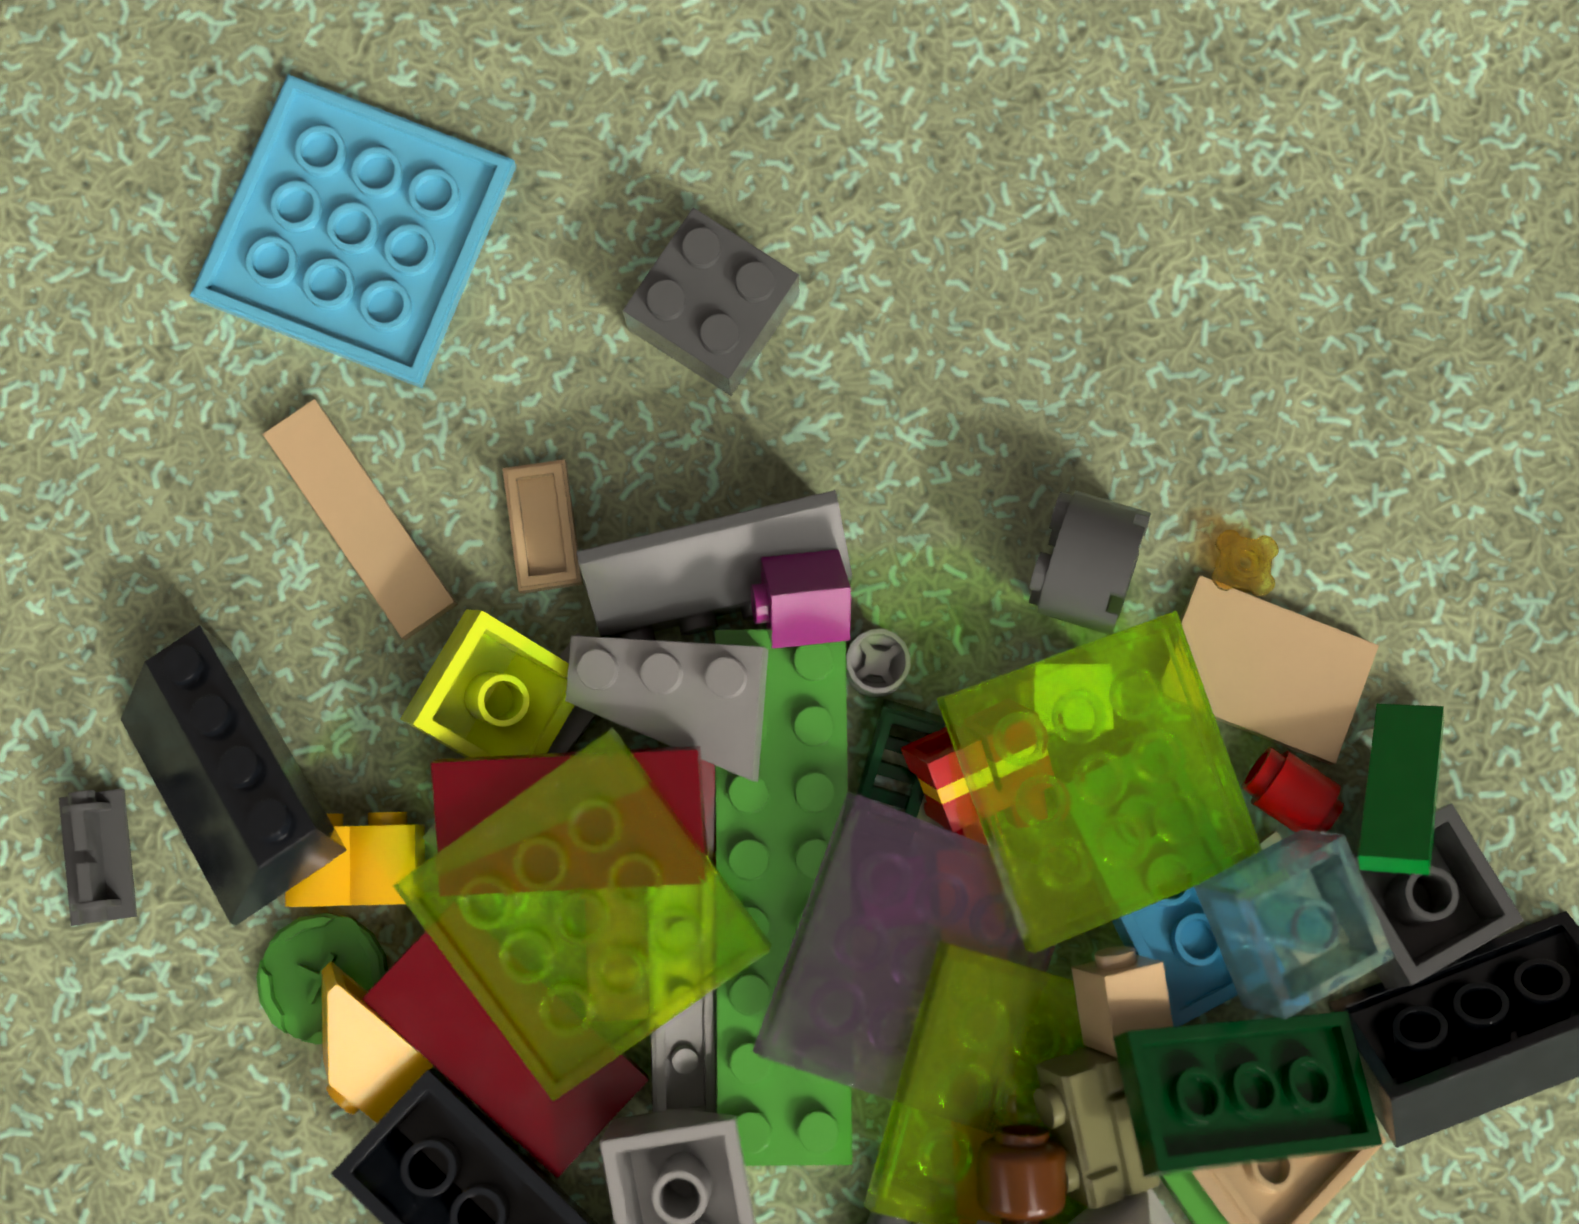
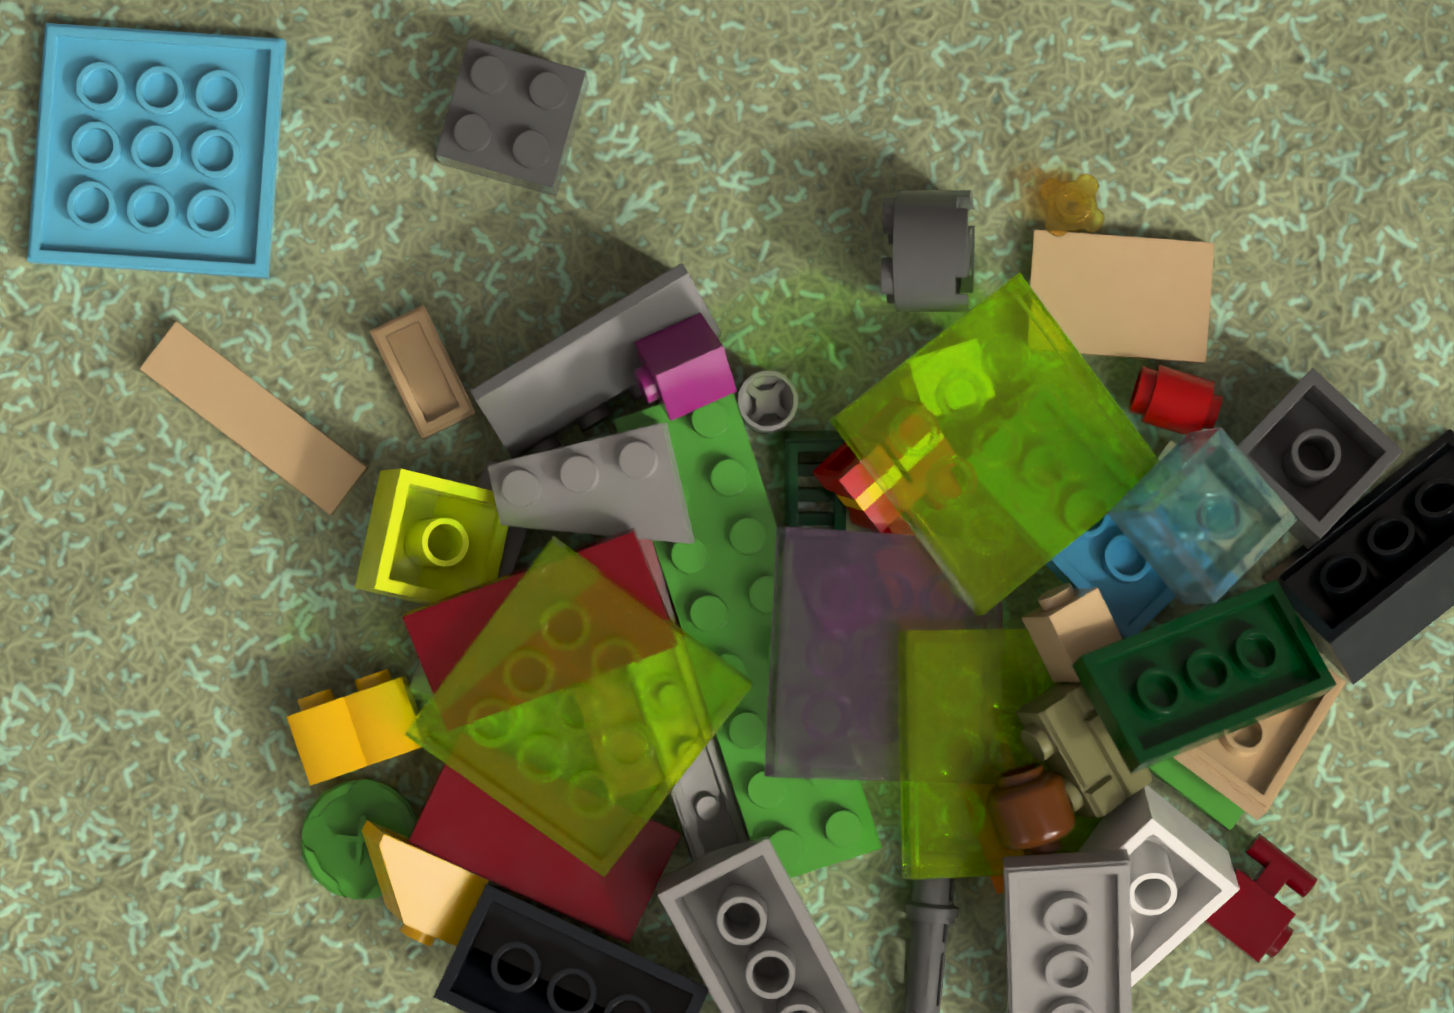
camera: 15 degrees left, 5 degrees up
dark grey hinge [59,789,137,926] -> none
black slope [121,625,347,926] -> none
green tile [1358,704,1444,875] -> none

